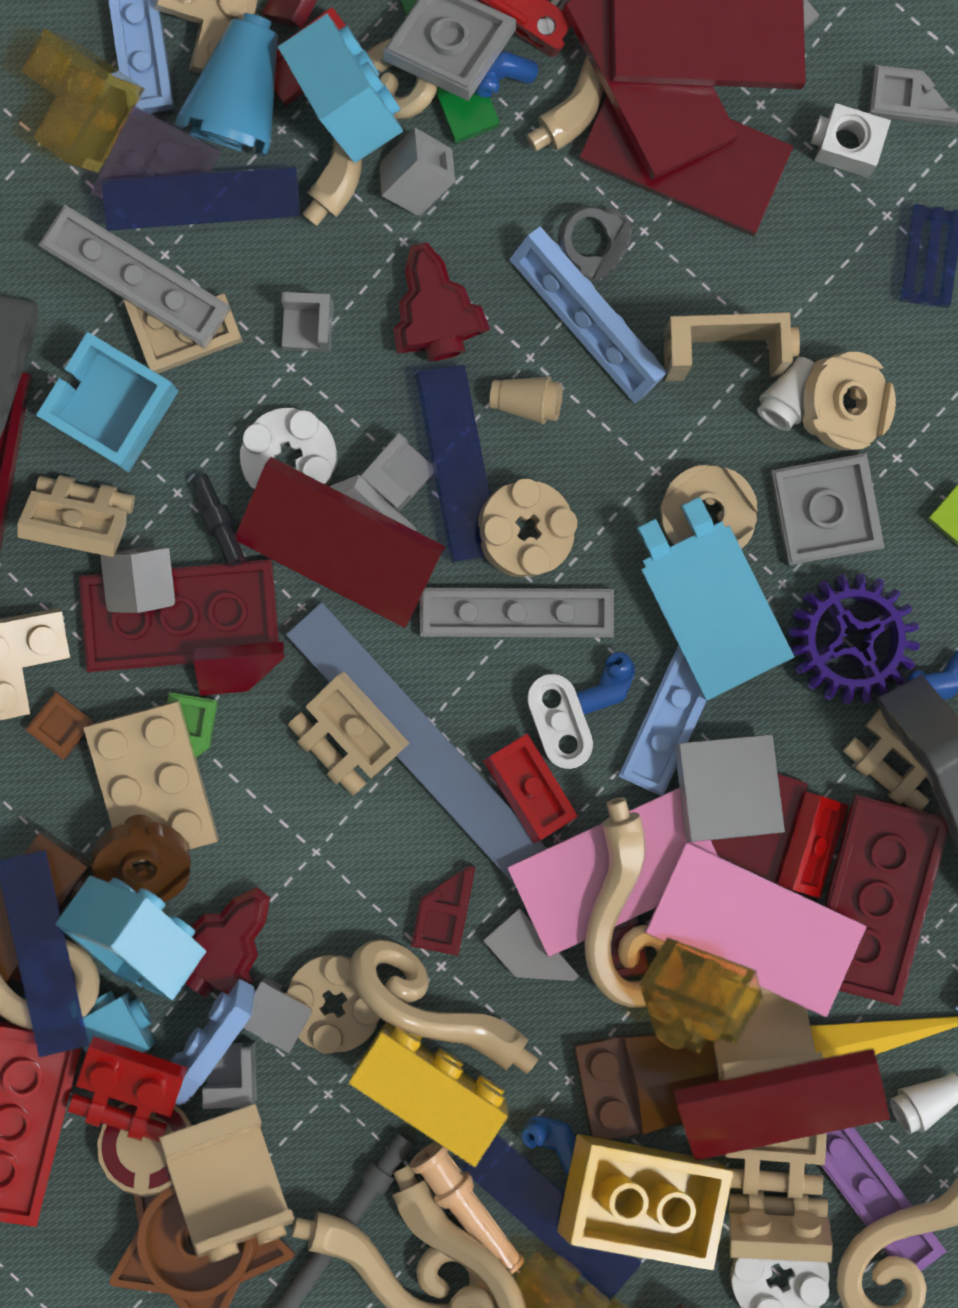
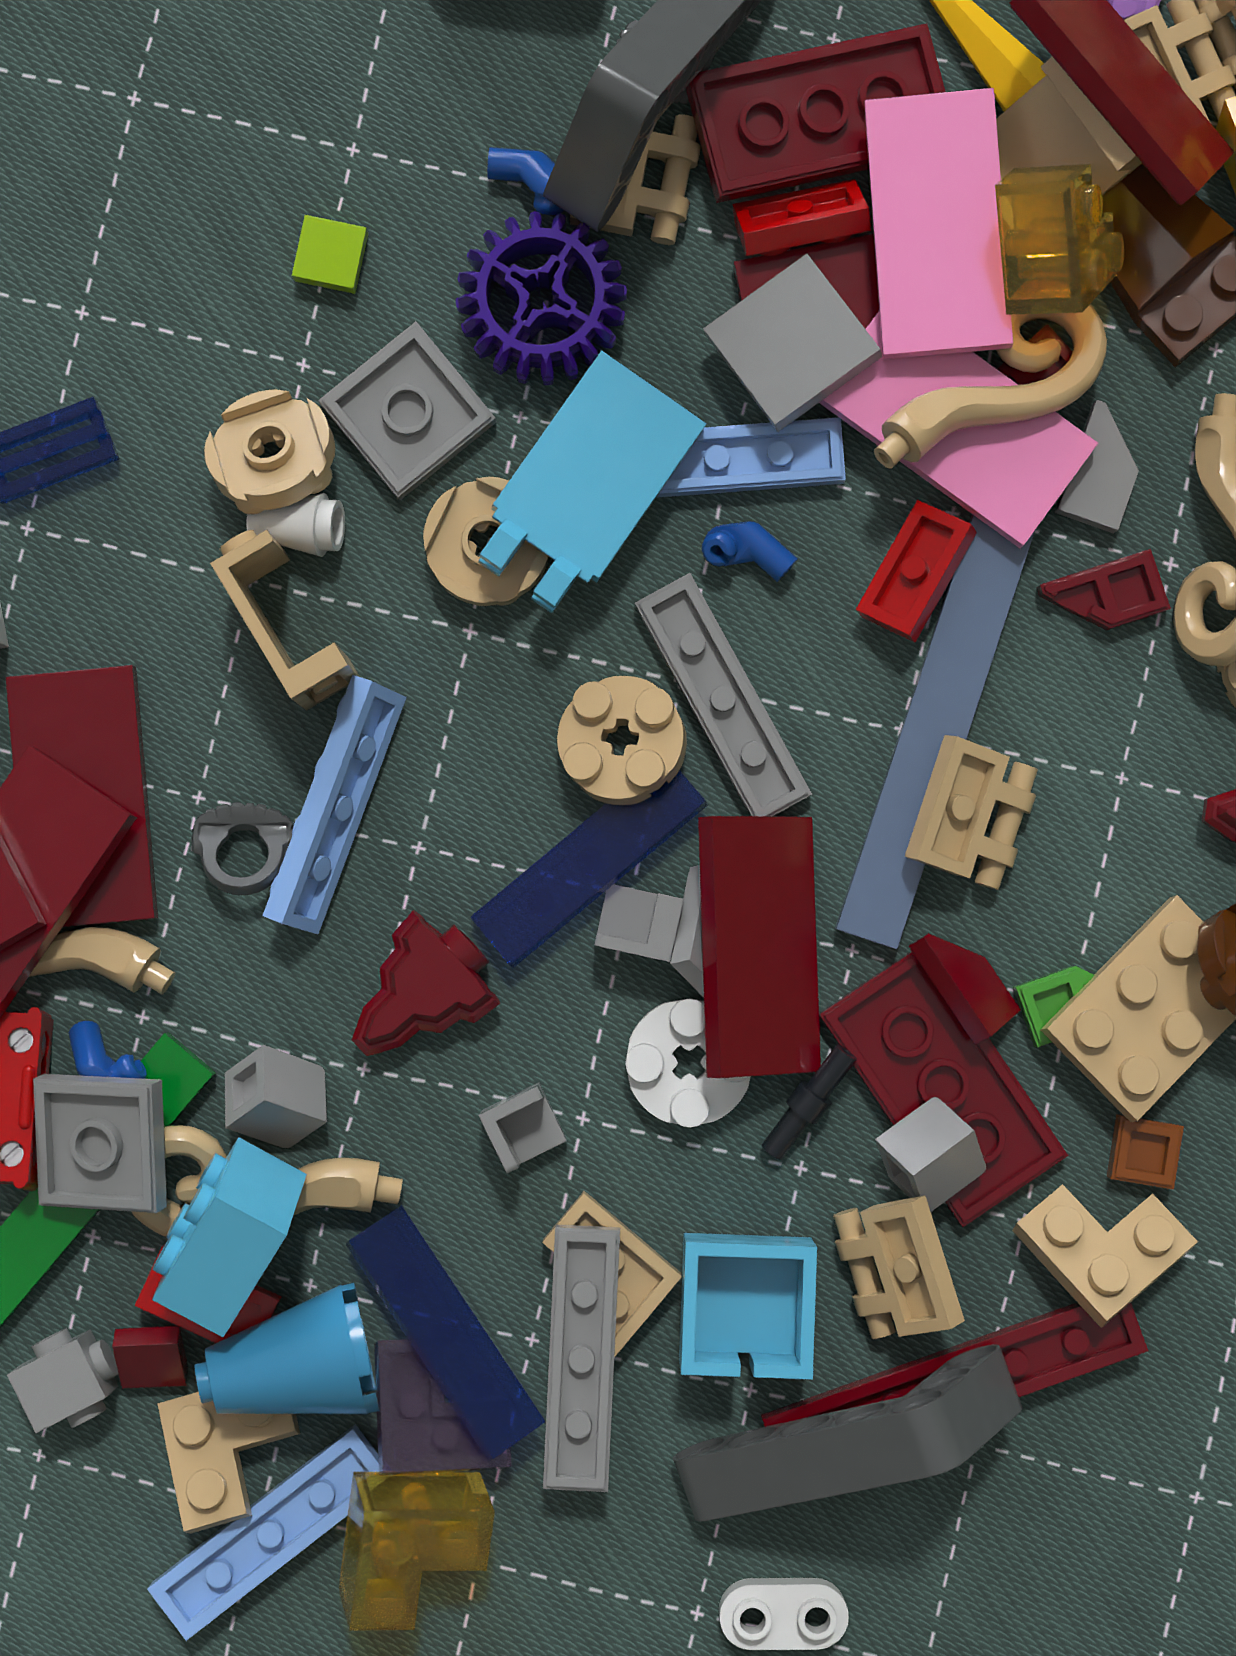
camera: 125 degrees left, 0 degrees up
tan cone [490,376,563,425] -> none
white plate [528,674,593,769] -> none

